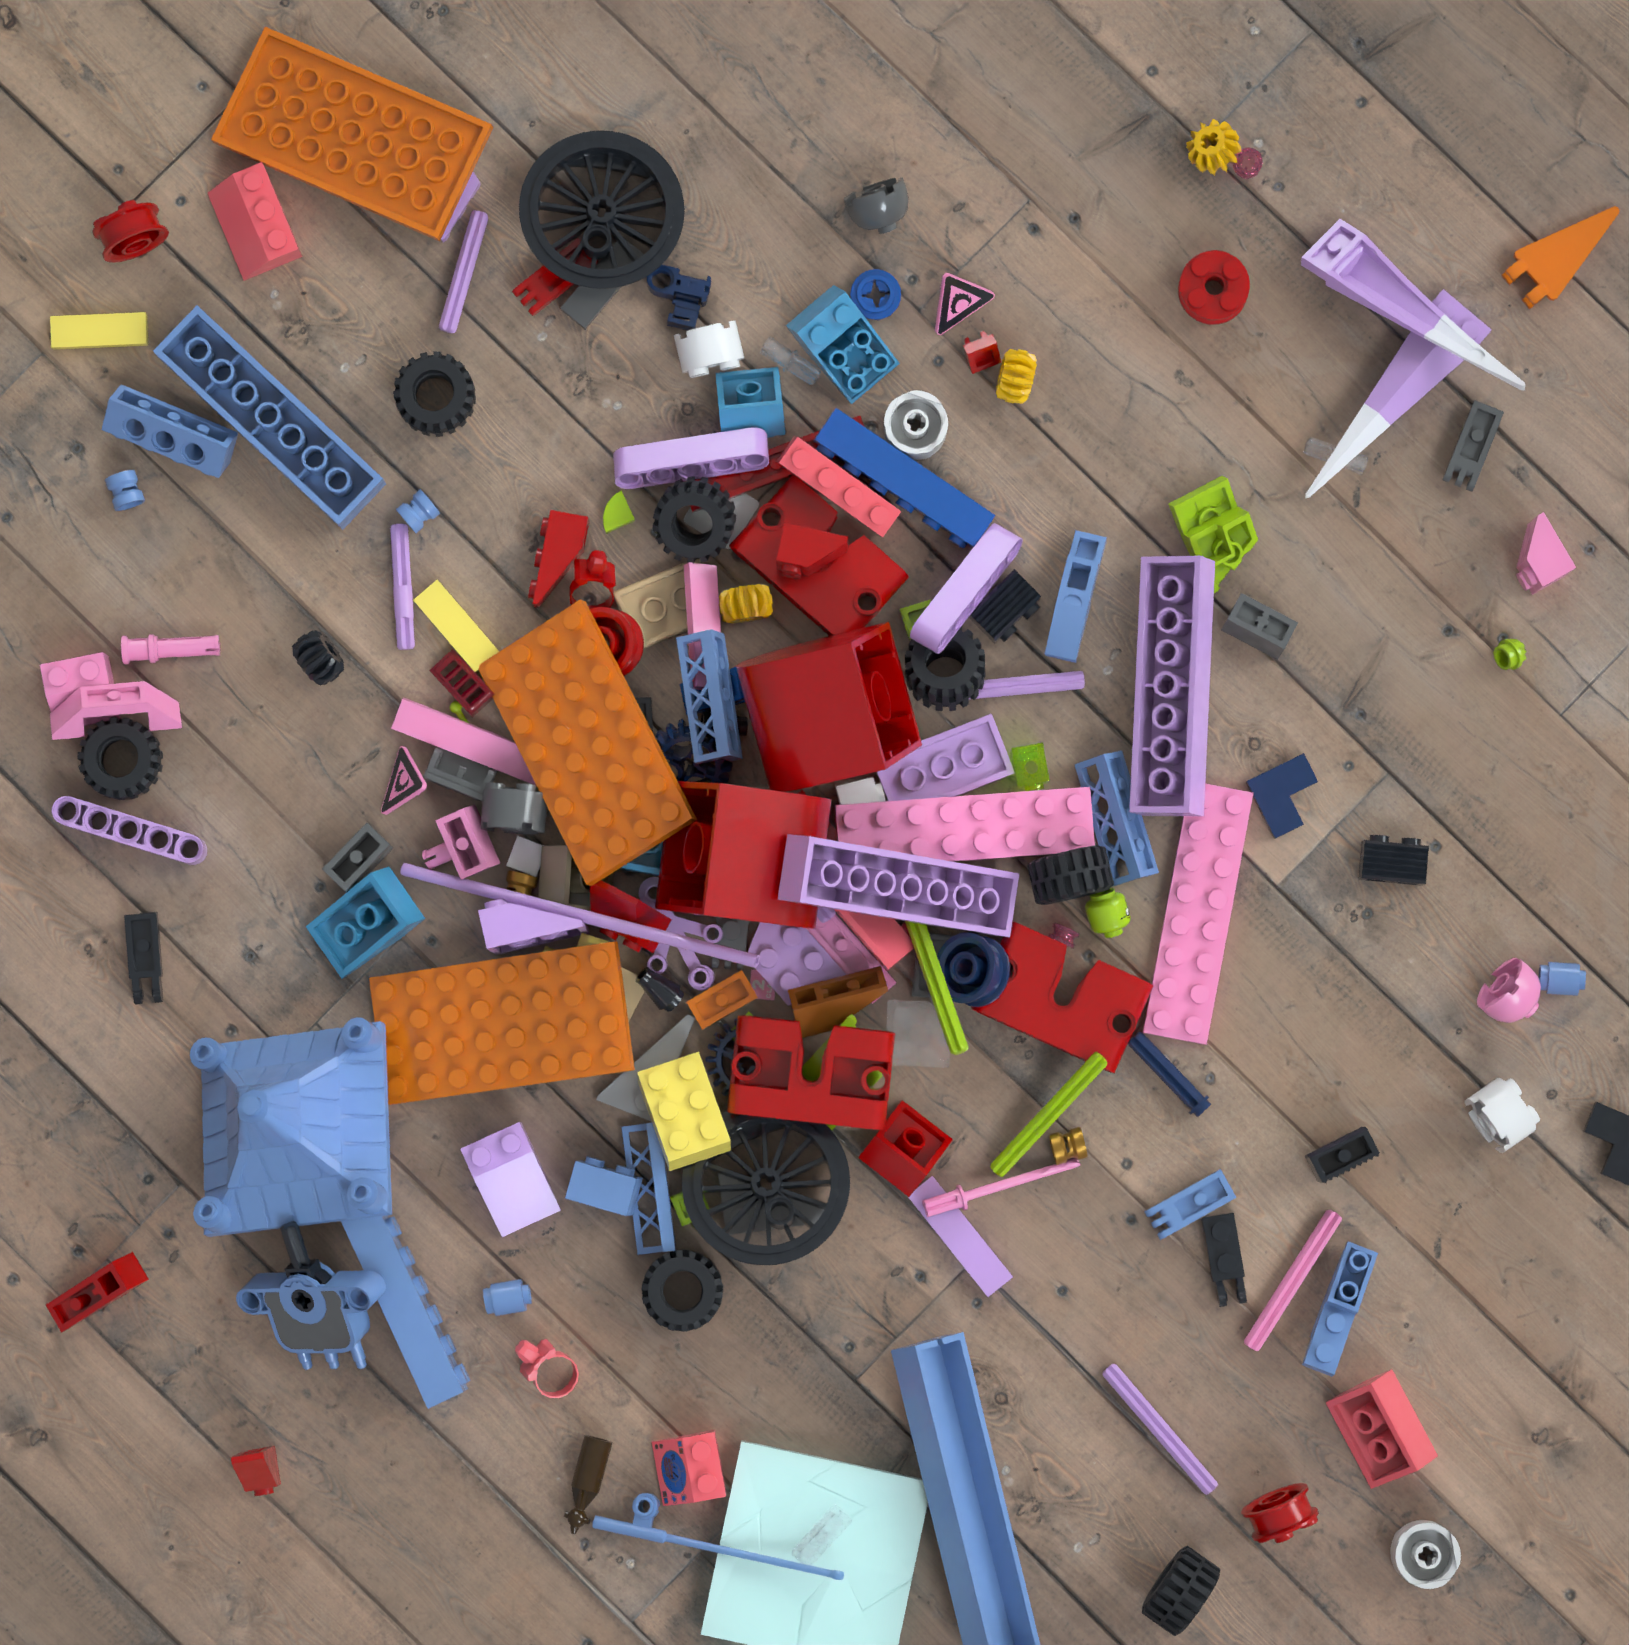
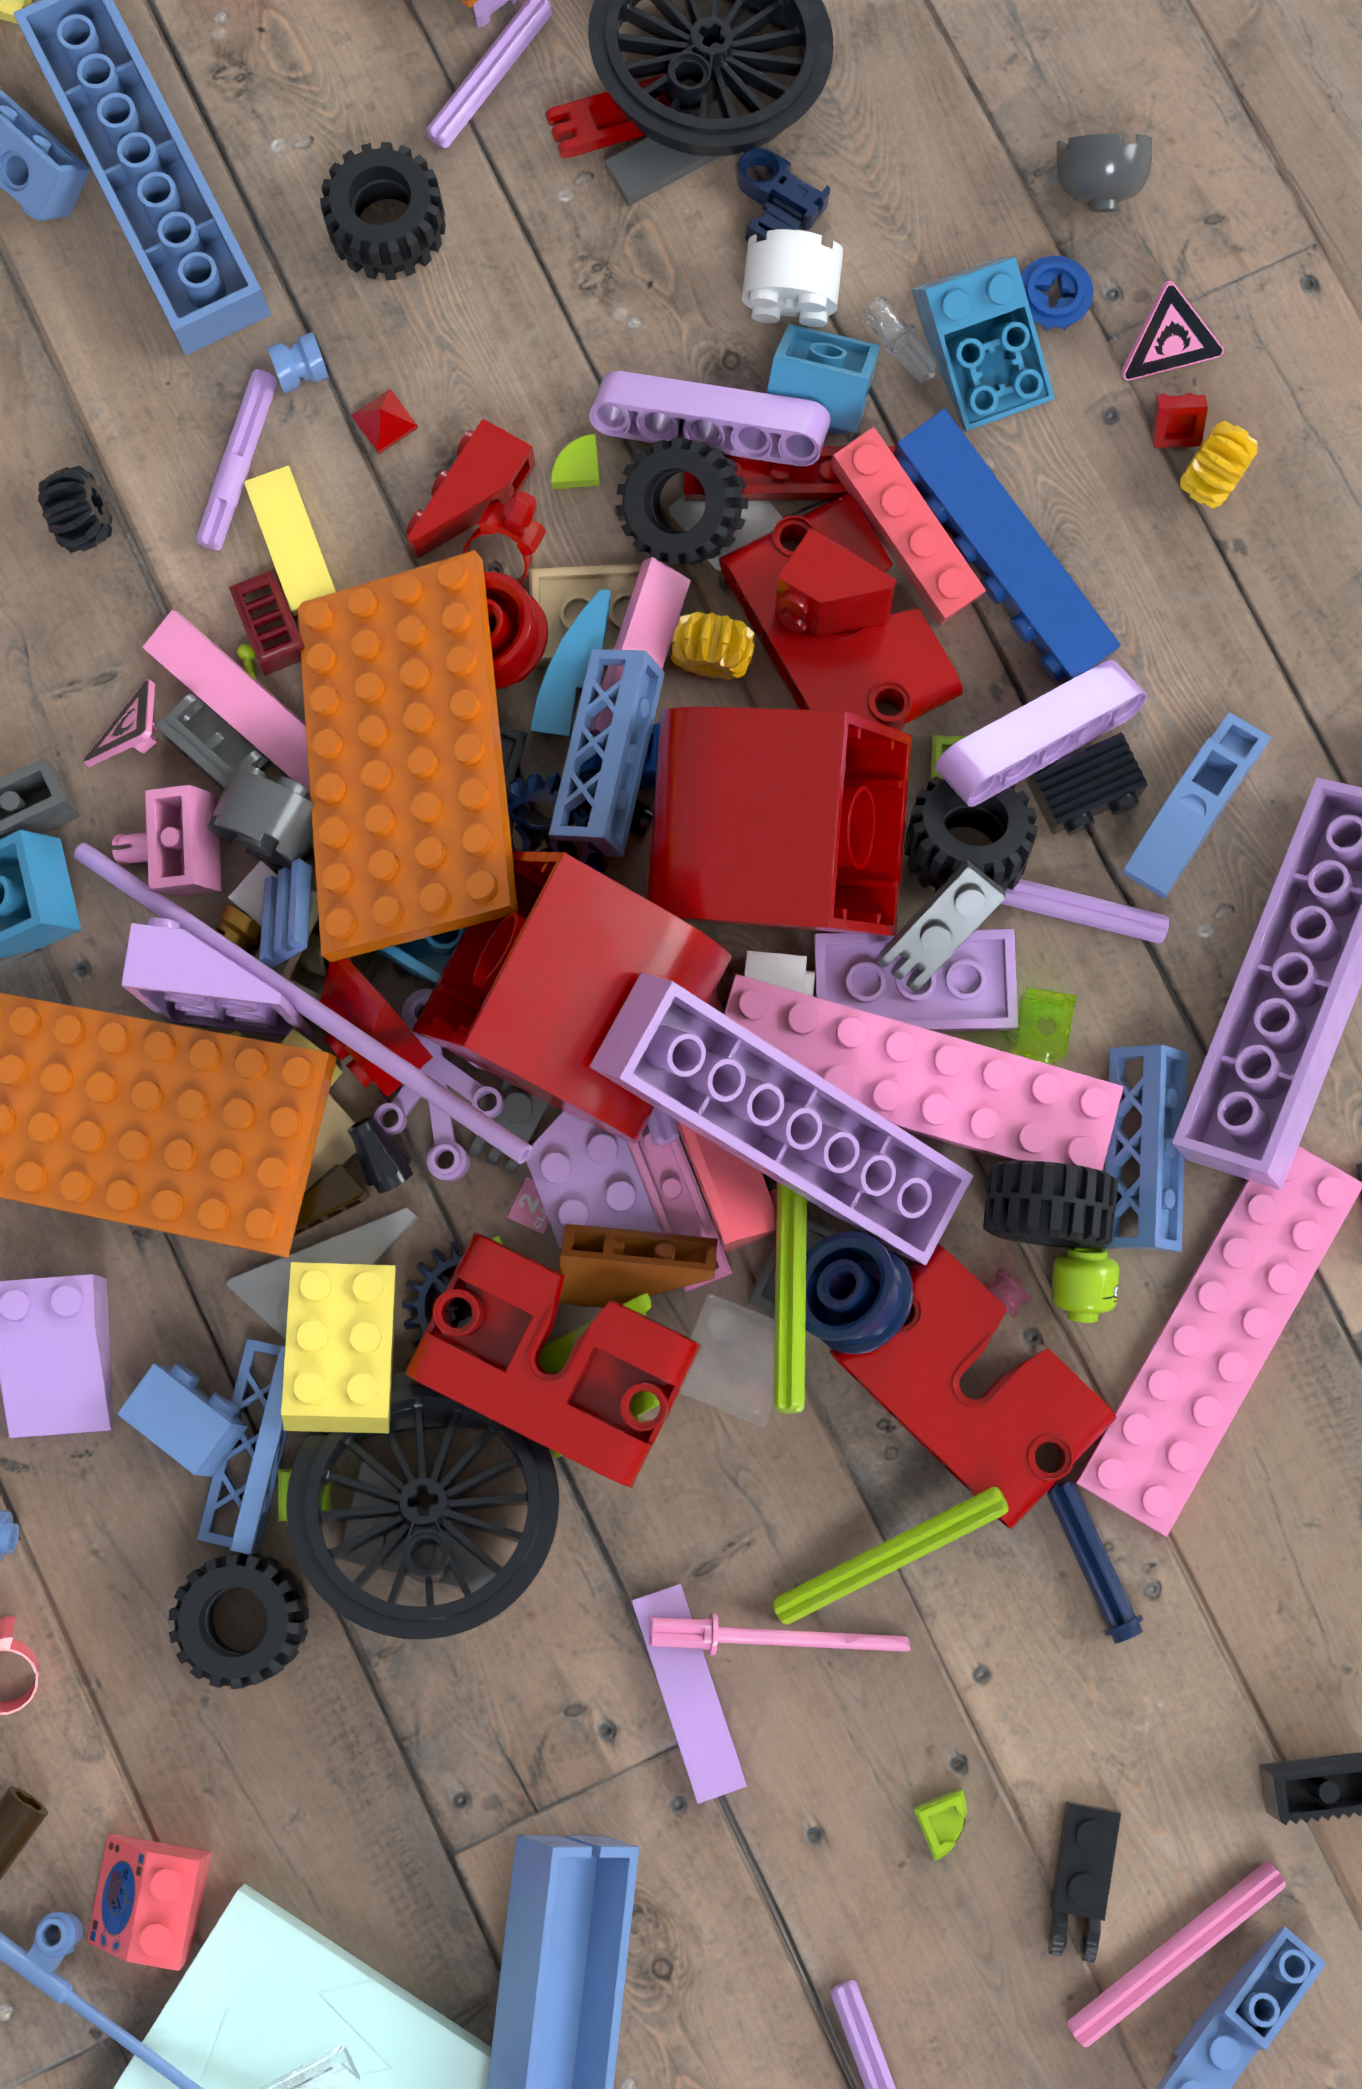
camera: 25 degrees right, 5 degrees down
orange plate [687,970,758,1030] -> none
red slope [858,1100,953,1197] -> none
white brick [884,390,948,460] -> none
pearl gold wheel [1049,1127,1088,1165] -> none
medium blue hinge [1144,1169,1237,1240] -> none
none -> medium blue tile [259,858,312,968]
none -> dark brown slope [294,1164,371,1236]
none -> red slope [351,389,418,454]
none -> dark azure slope [530,589,612,738]
none -> hinge [876,859,1006,992]
none -> lime tile [913,1788,967,1861]

